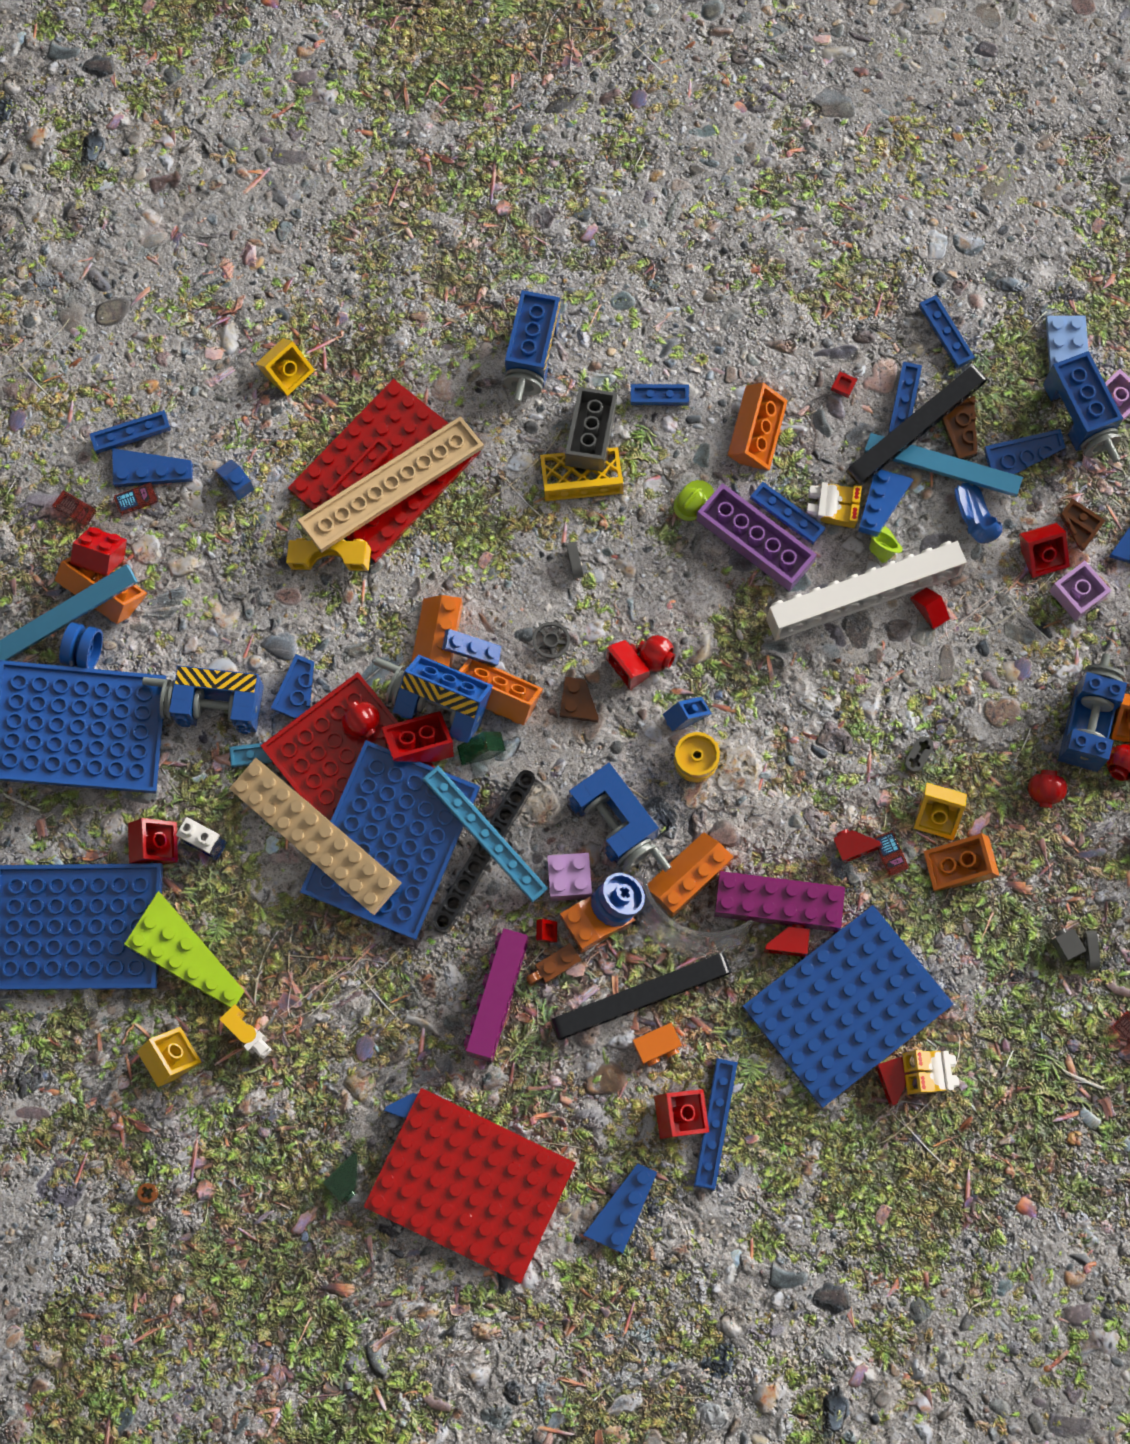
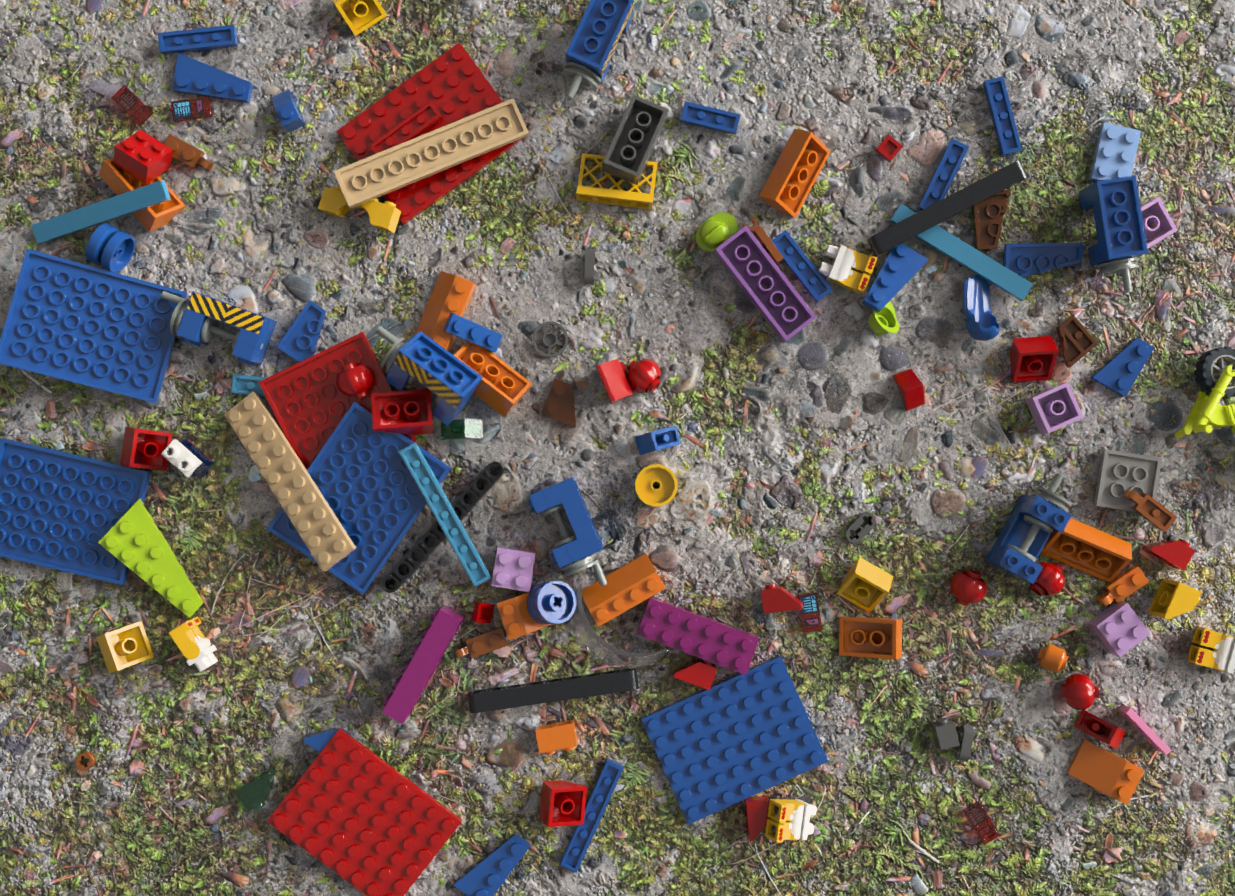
camera: 15 degrees right, 15 degrees up
white brick [766,541,967,641] -> none
none -> dark orange plate [164,134,214,171]
none -> dark orange plate [743,217,784,265]

